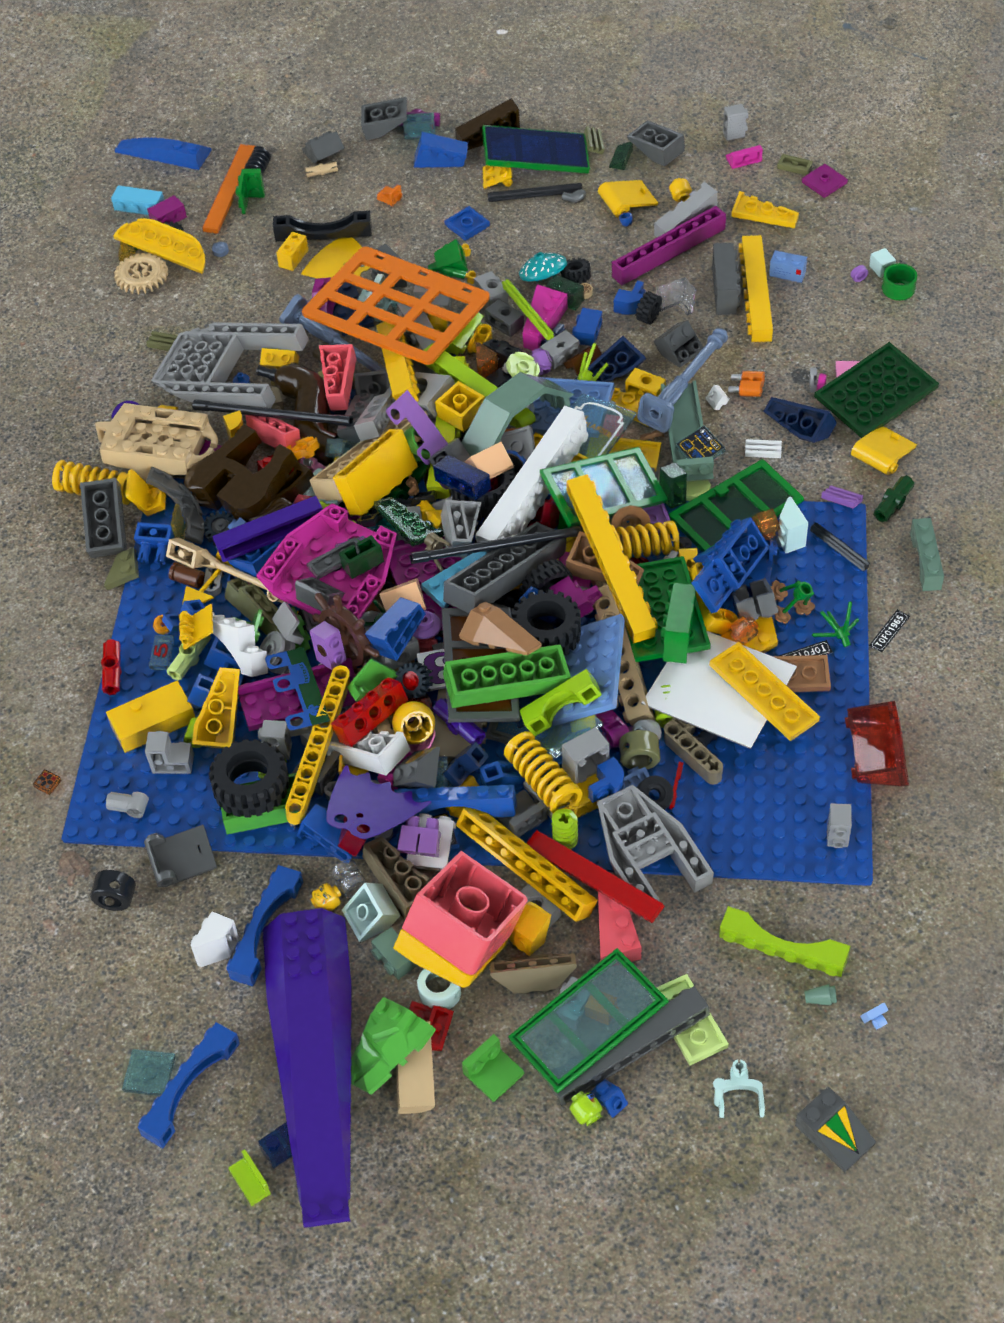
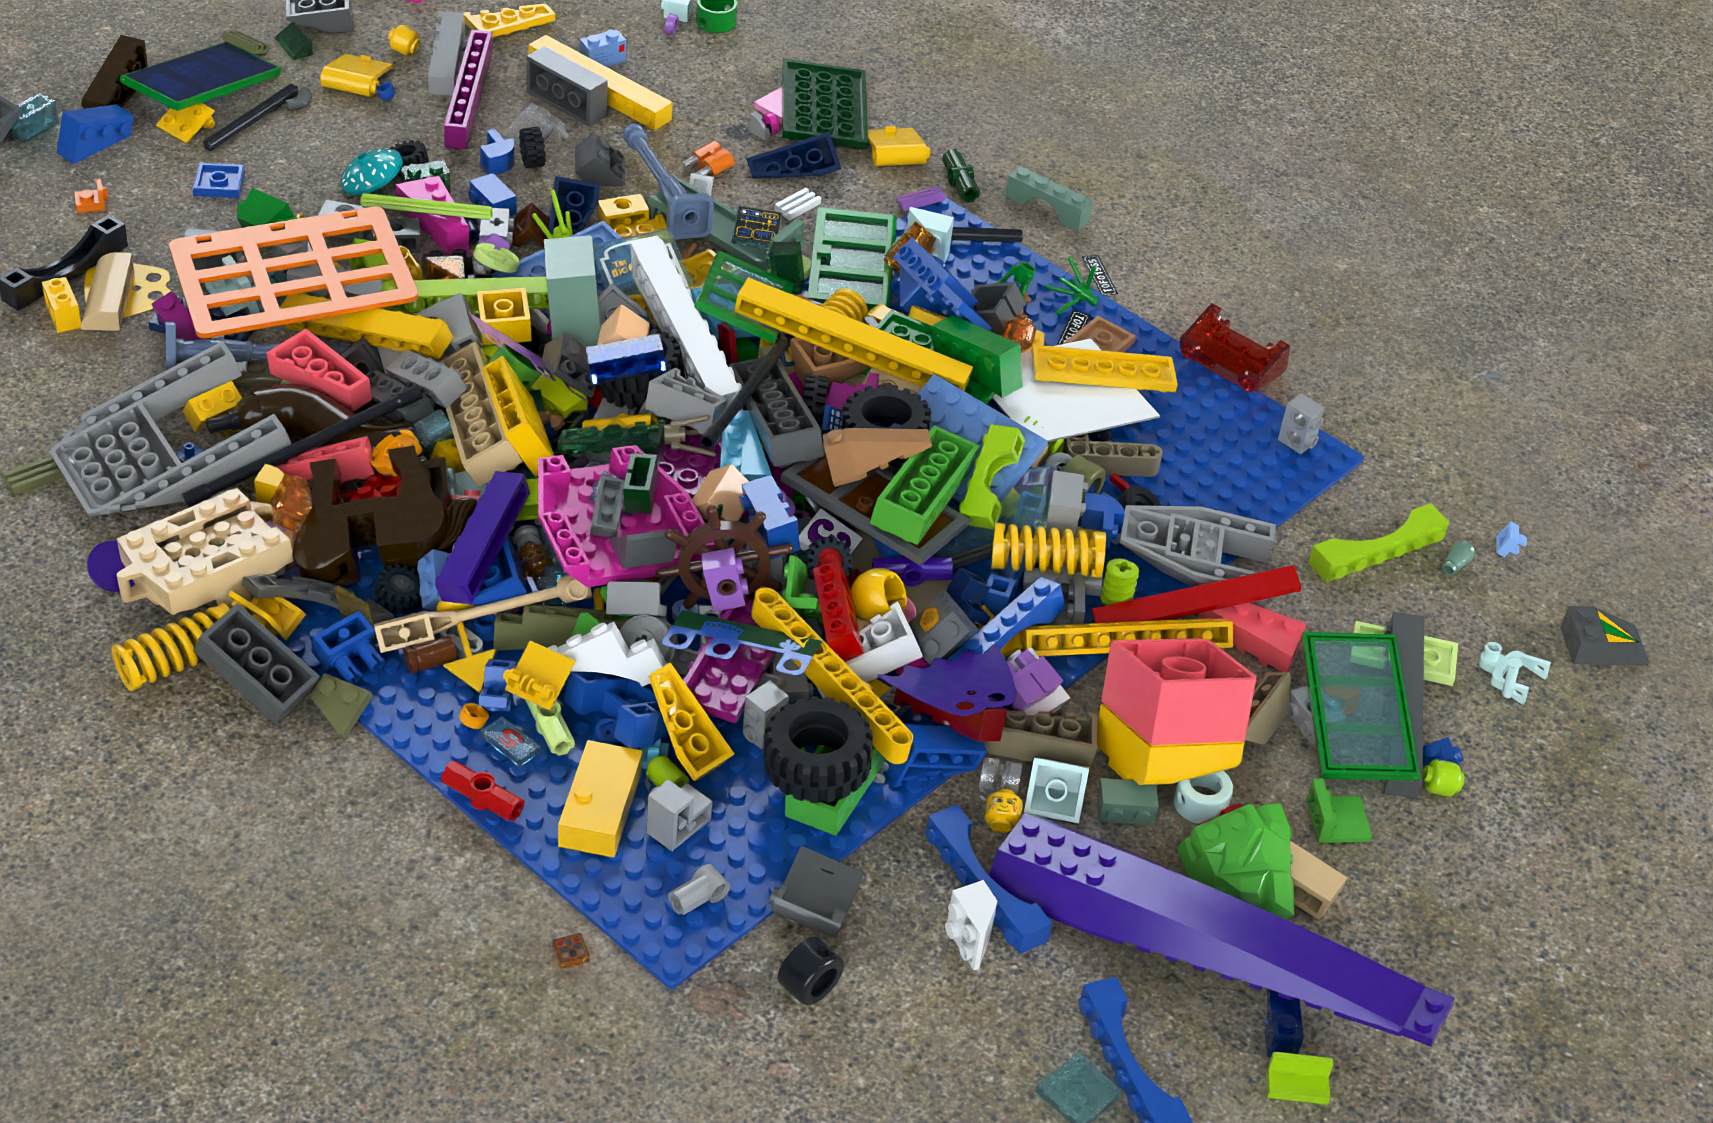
camera: 60 degrees left, 10 degrees down
none -> tan brick [81,252,134,331]
none -> clear orange brick [271,474,312,533]

